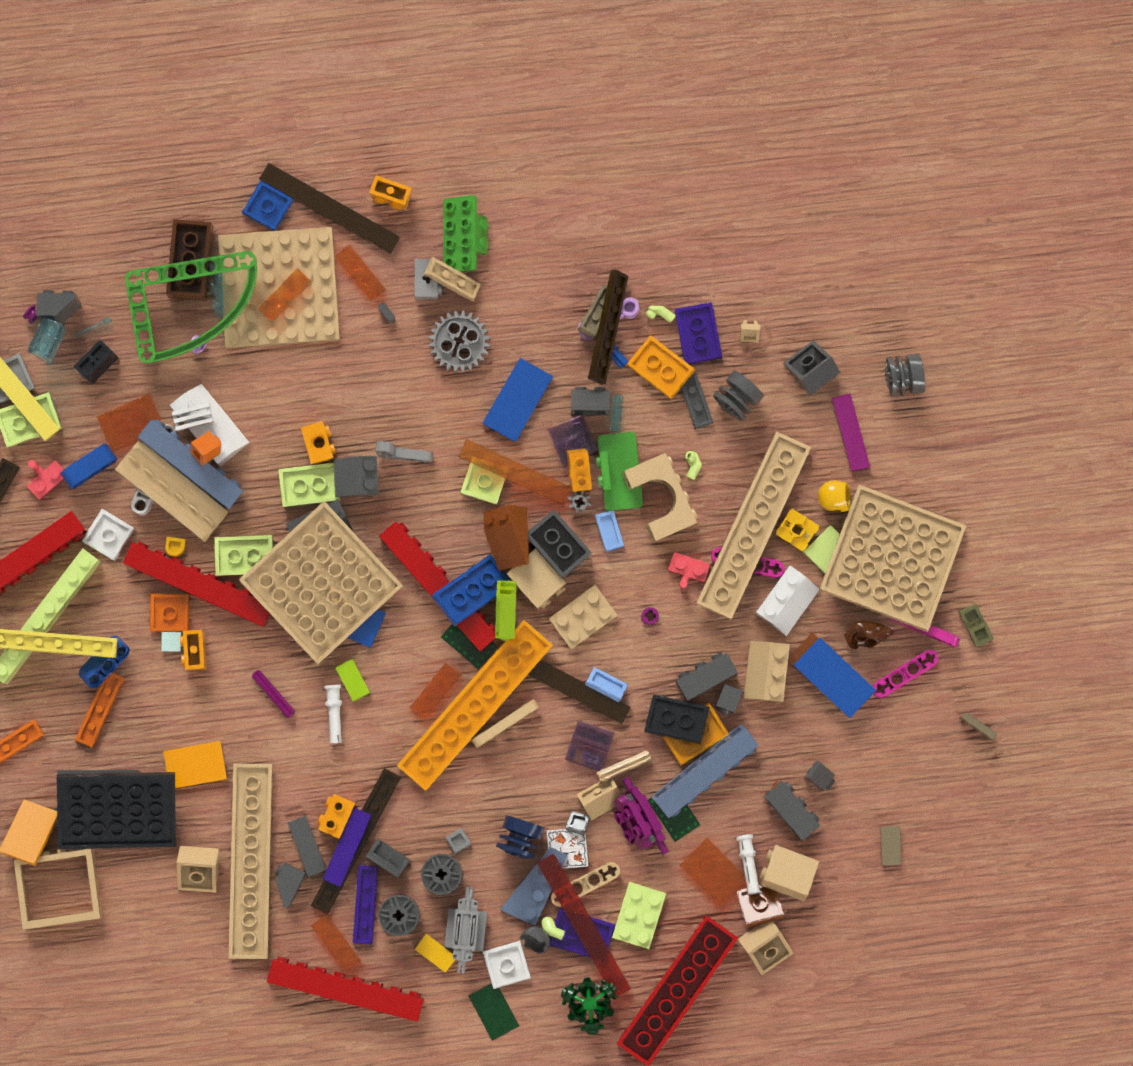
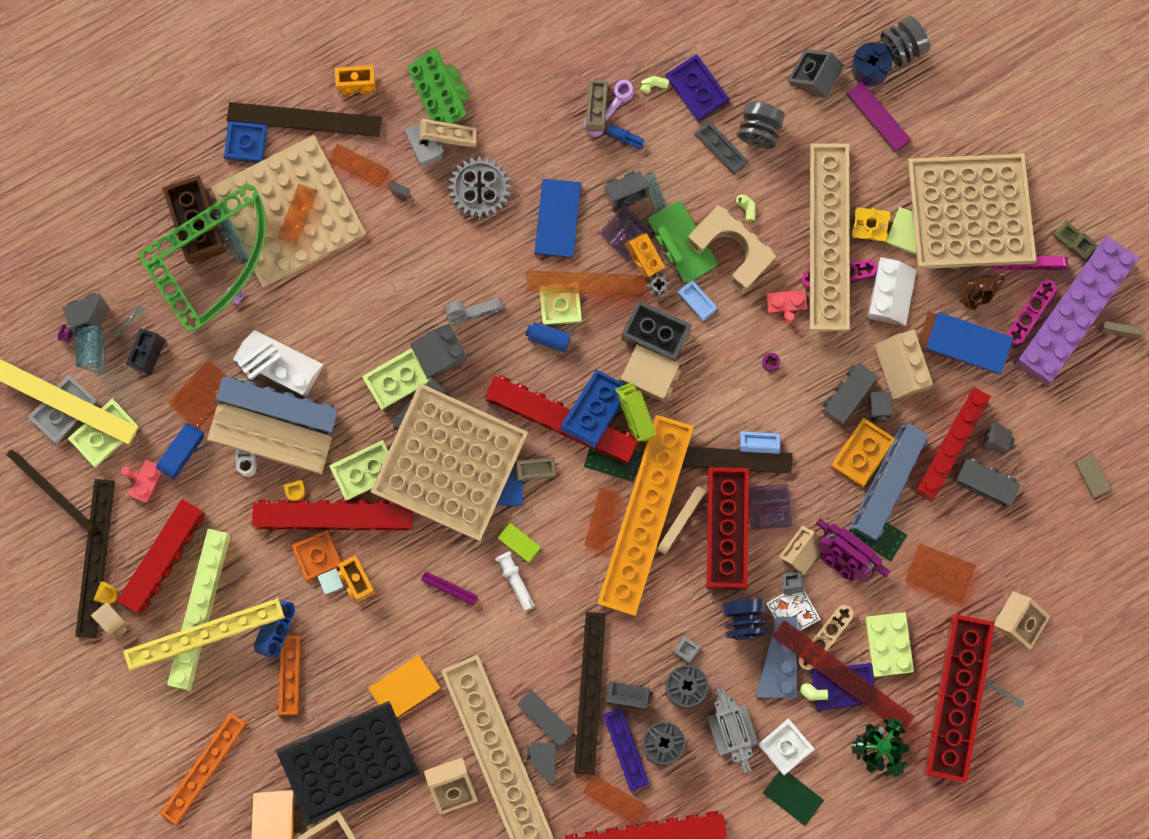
camera: 20 degrees left, 5 degrees down
white tile [82,509,135,561] -> none
orange brick [190,431,222,466] -> none
light orange brick [301,421,336,465] -> none
light orange brick [317,794,356,839] -> none
dark purple tile [323,808,372,887] -> none
yellow tile [415,934,455,973] -> none
dark orange slope [483,504,529,572] -> none
dark grey hair [519,926,550,954] -> none
tan plate [549,585,618,650] -> none
dark brown tile [588,270,628,385] -> none
tan axle [597,751,652,782] -> none
light orange tile [627,335,695,400] -> none
black tile [644,694,710,745] -> none
white pin [736,834,760,895] -> none
tile [737,885,784,927] -> none
tan tile [740,320,760,343] -> none
tan brick [759,845,819,901] -> none
yellow helmet [818,480,851,512] -> none
none -> dark tan tile [514,457,557,481]
none -> blue brick [526,322,571,353]
none -> red brick [706,467,749,590]
none -> dark blue brick [851,42,892,87]
none -> red brick [914,387,991,502]
none -> clear light blue hinge [986,680,1024,707]
none -> medium lavender brick [1015,235,1139,387]

